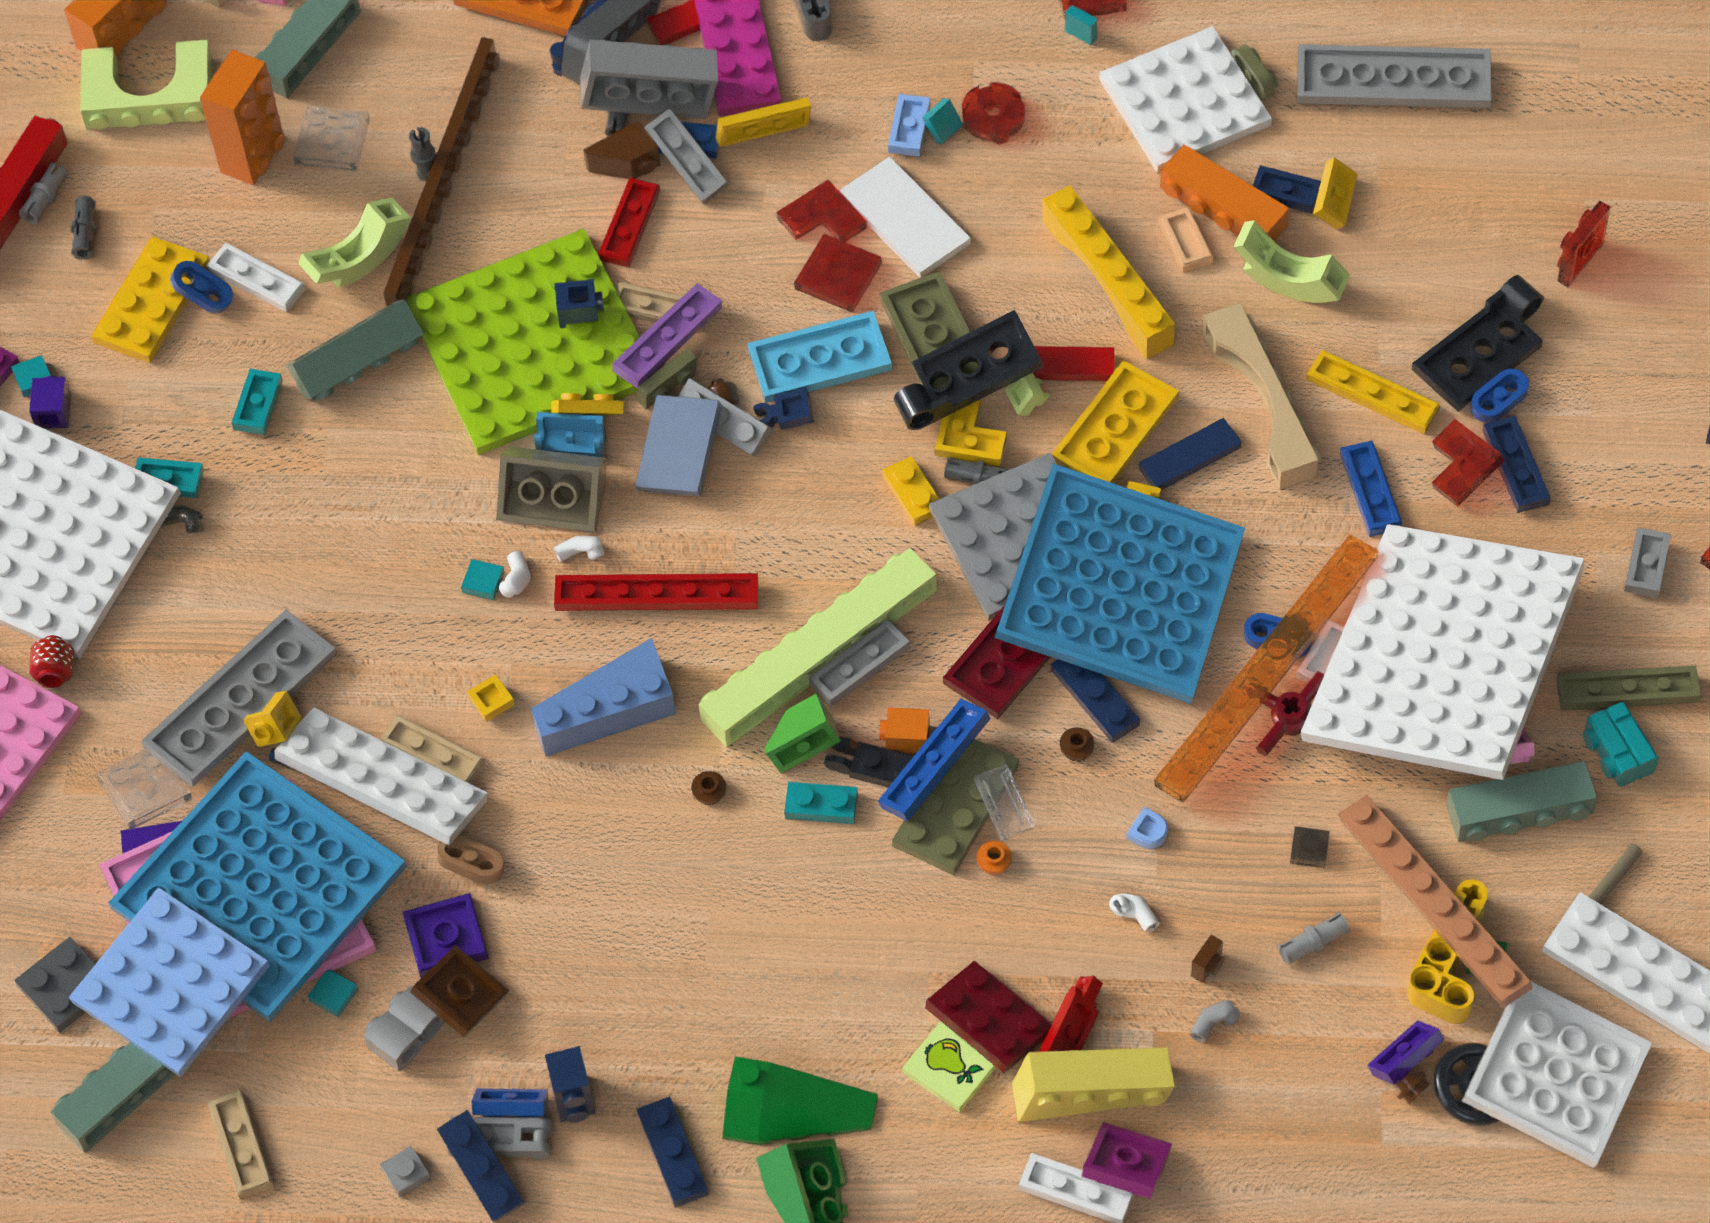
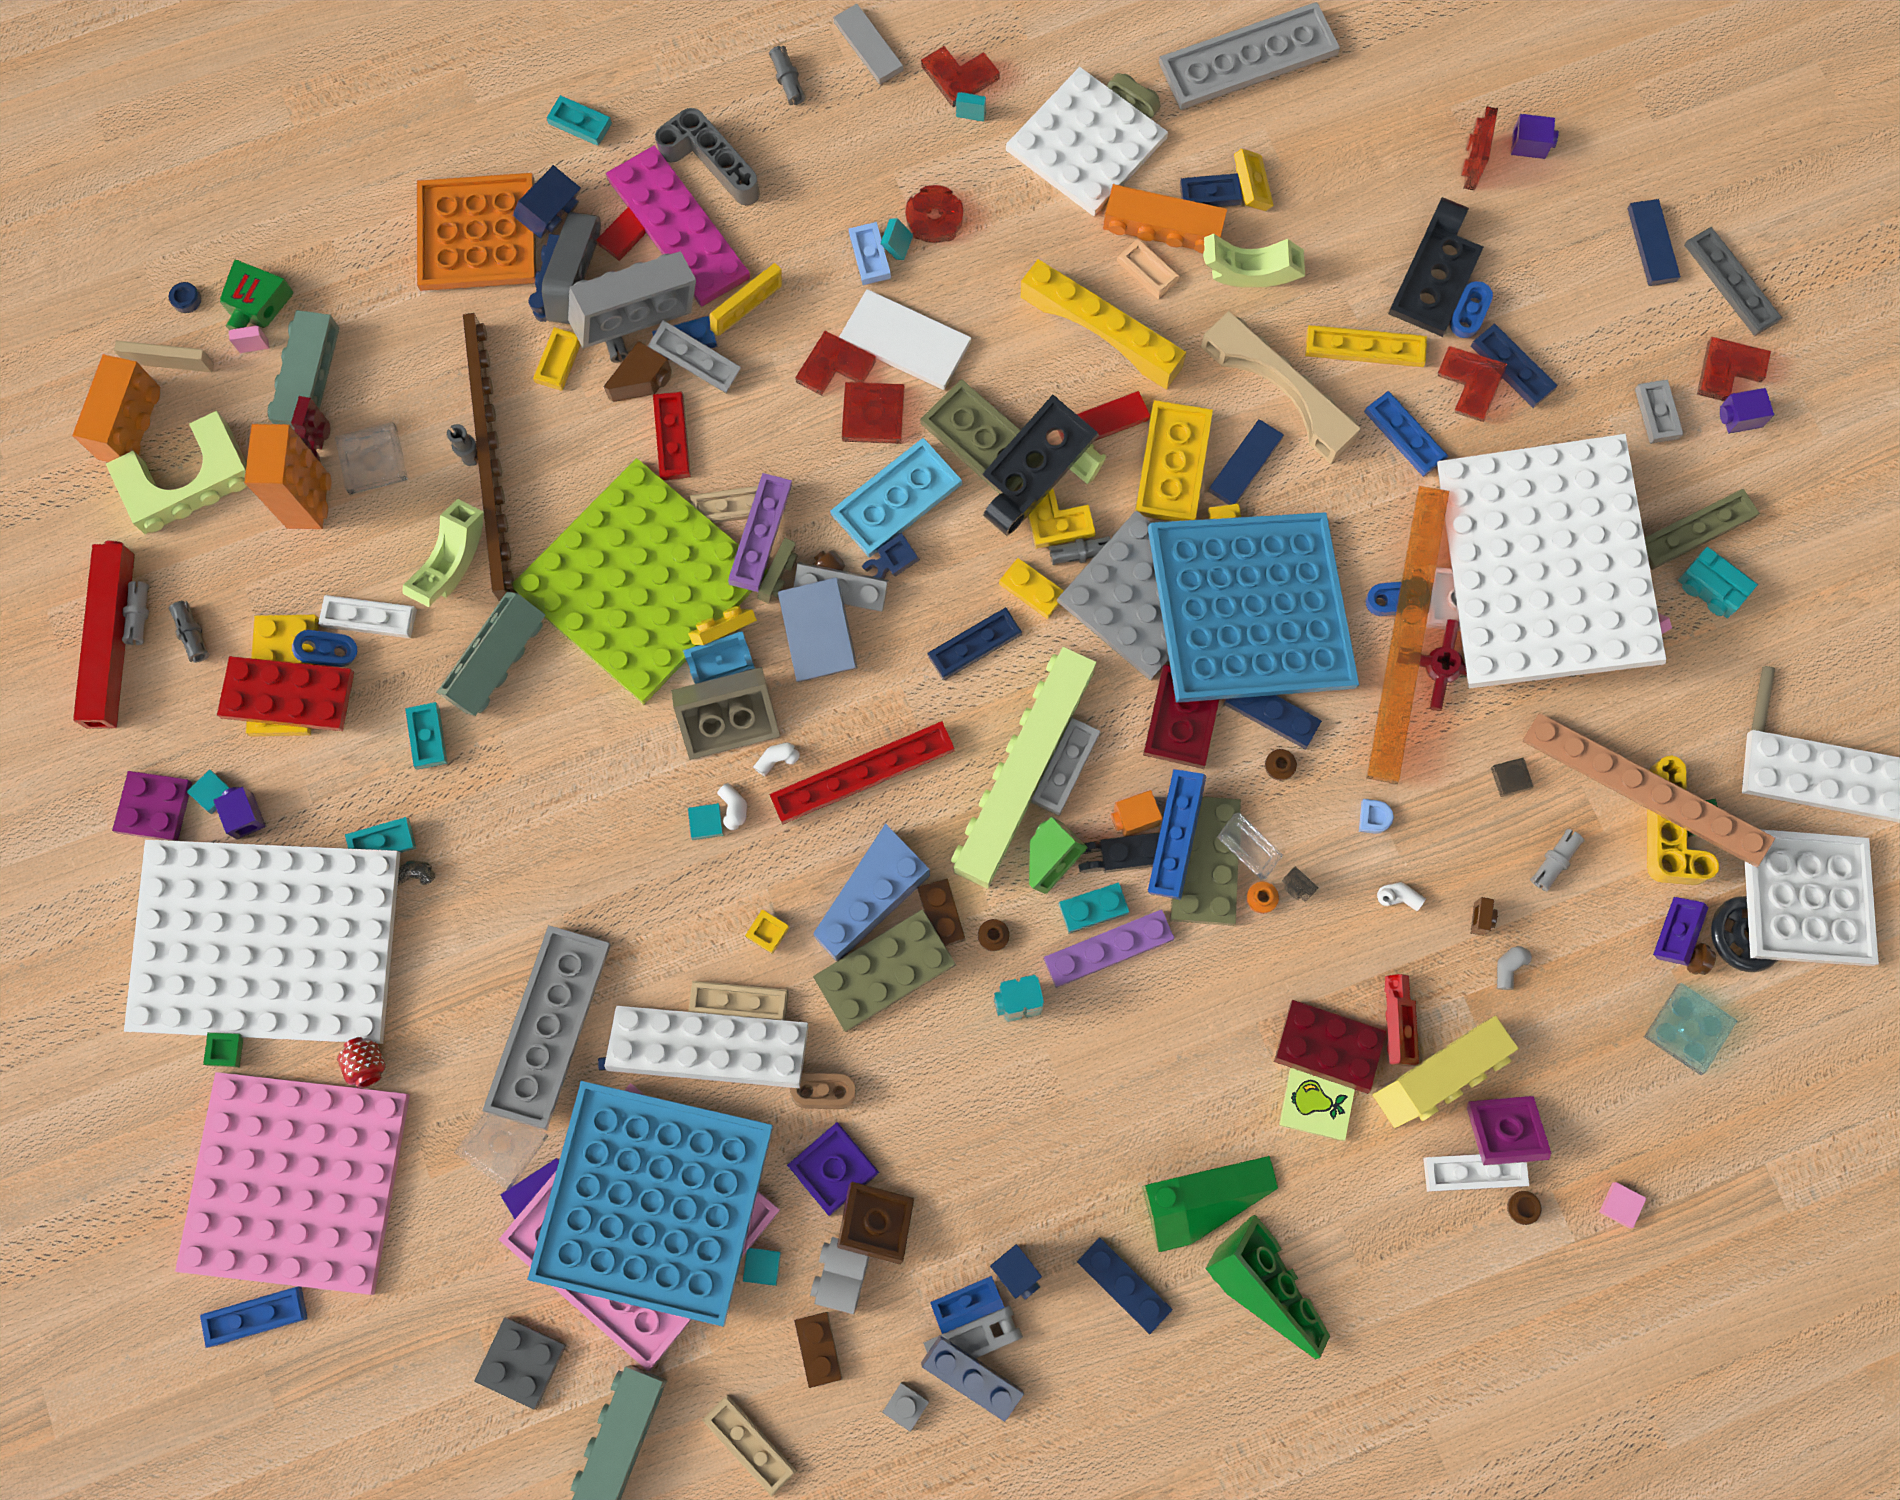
camera: 25 degrees left, 15 degrees up
light blue plate [69,887,270,1077] -> none
yellow bracket [243,690,302,747] -> none
brick [554,279,604,329] -> none
sand green brick [1446,761,1597,842] -> none
none -> red plate [217,656,355,732]
none -> dark red plate [291,396,330,462]
none -> yellow tile [533,327,581,391]
none -> reddish brown plate [794,1312,842,1388]
none -> olive plate [813,909,956,1032]
none -> reddish brown plate [917,878,966,947]
none -> dark blue tile [927,607,1022,681]
none -> teal brick [993,974,1044,1022]
none -> medium lavender plate [1043,909,1175,988]
none -> clear smoke plate [1282,866,1319,902]
none -> dark purple brick [1511,114,1559,159]
none -> clear light blue plate [1644,983,1738,1075]

